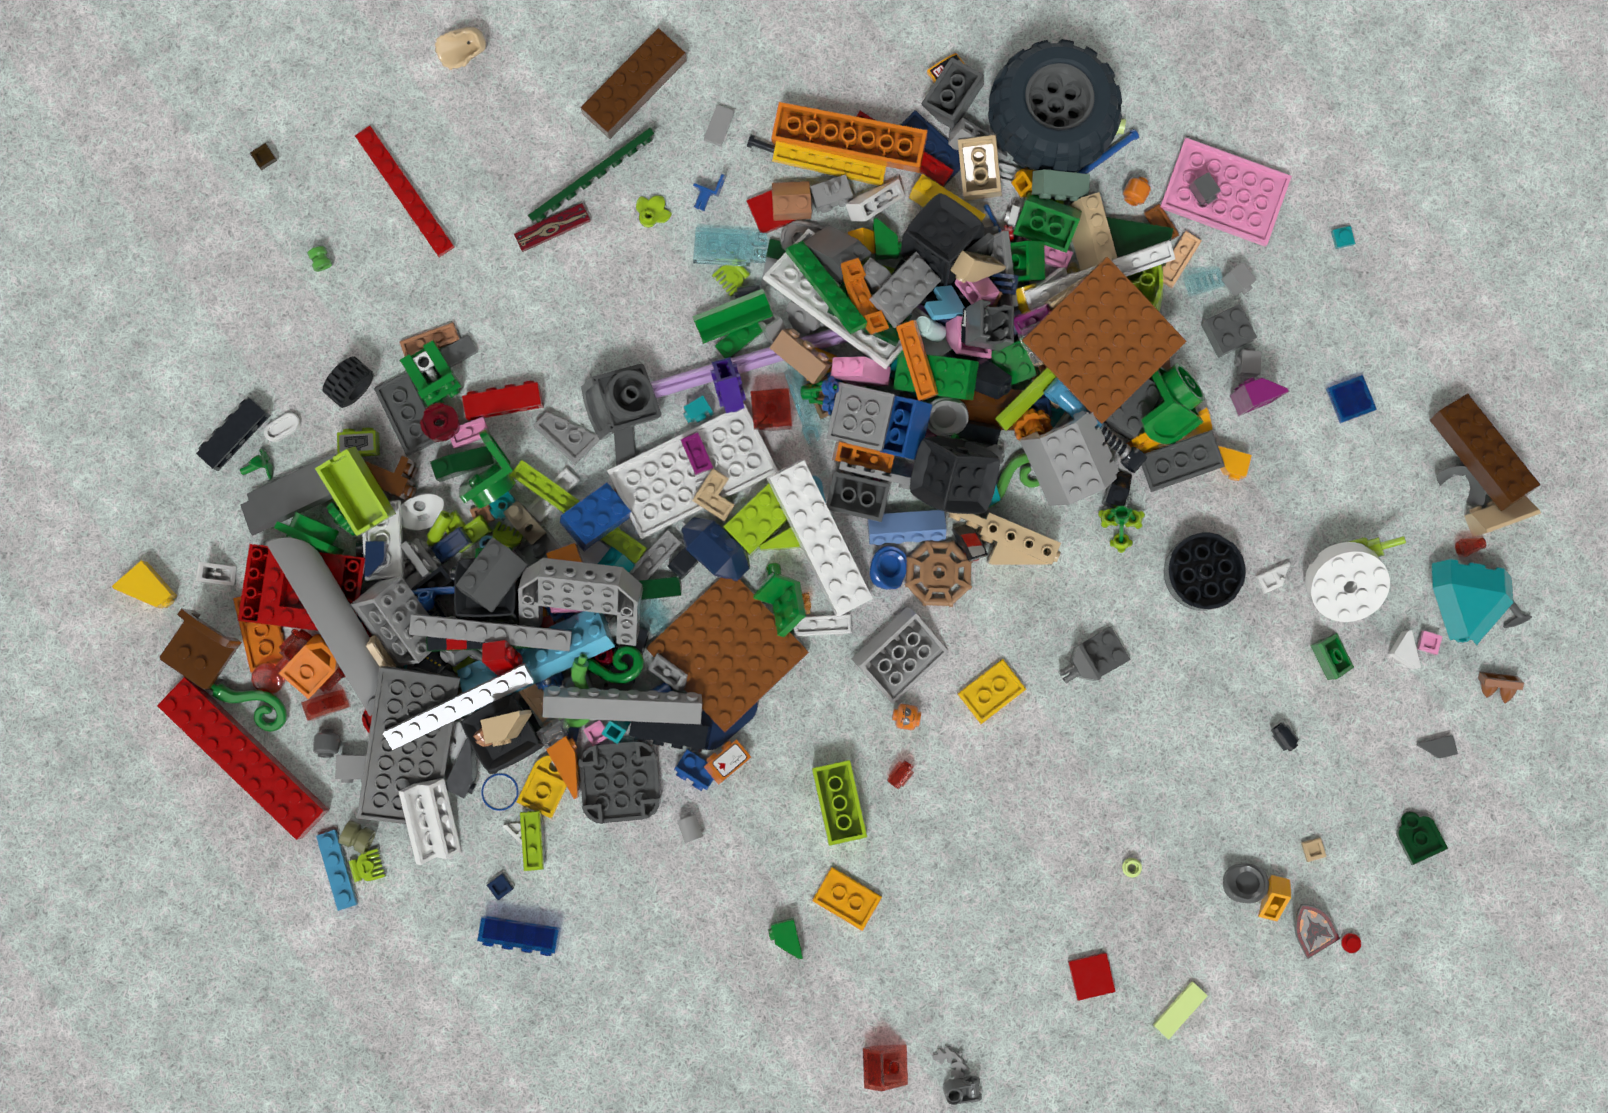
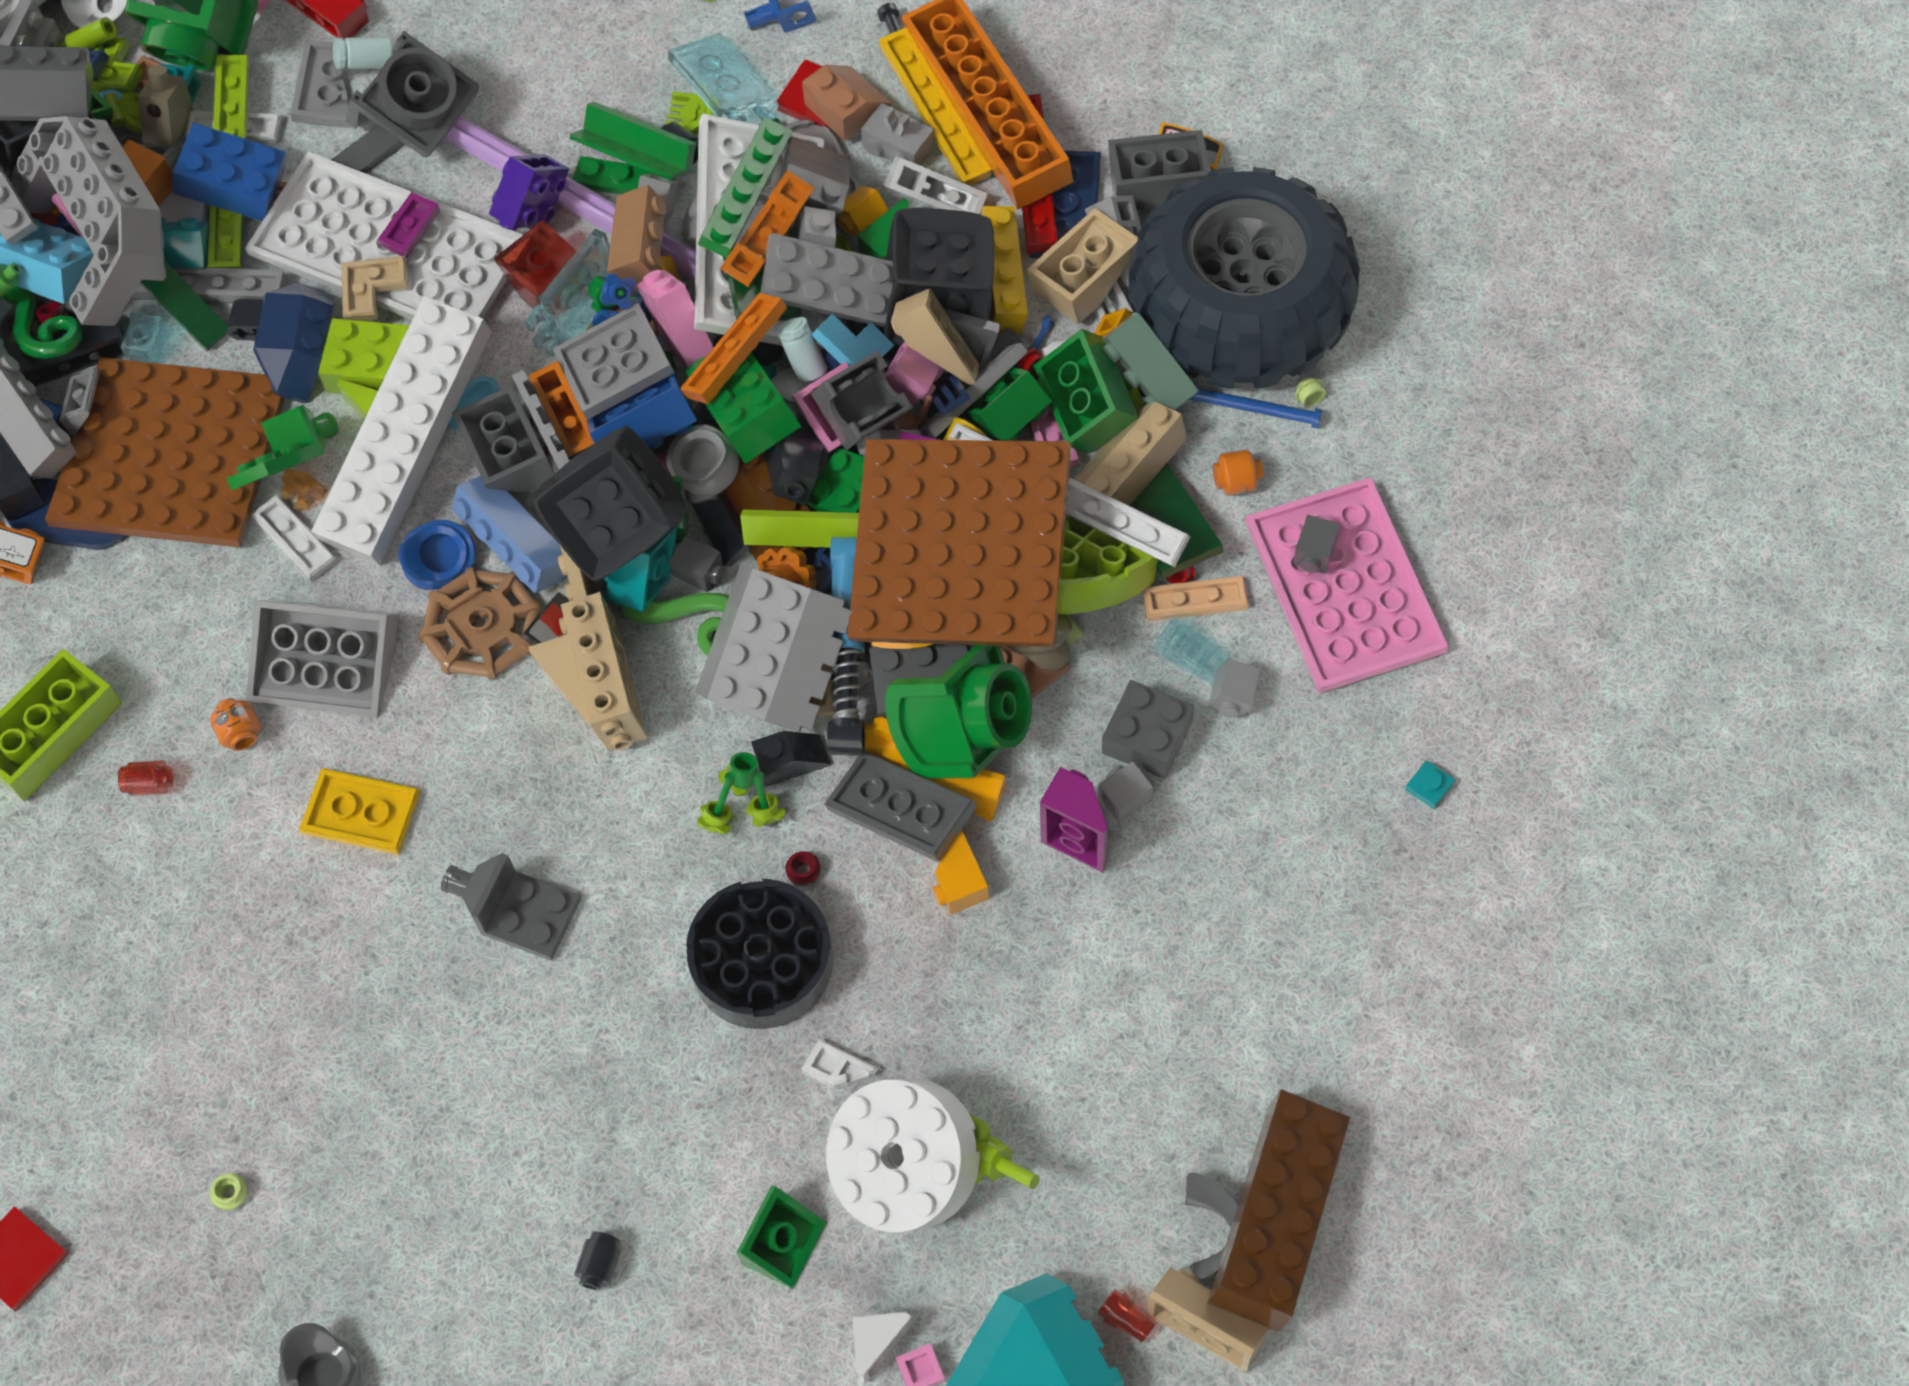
camera: 60 degrees right, 20 degrees down
teal brick [683,395,714,423] -> none
dark orange tile [1144,204,1180,240] -> none
clear blue plate [1326,375,1377,424] -> none
none -> light aqua piece [333,38,392,69]
none -> dark red plate [785,851,821,886]

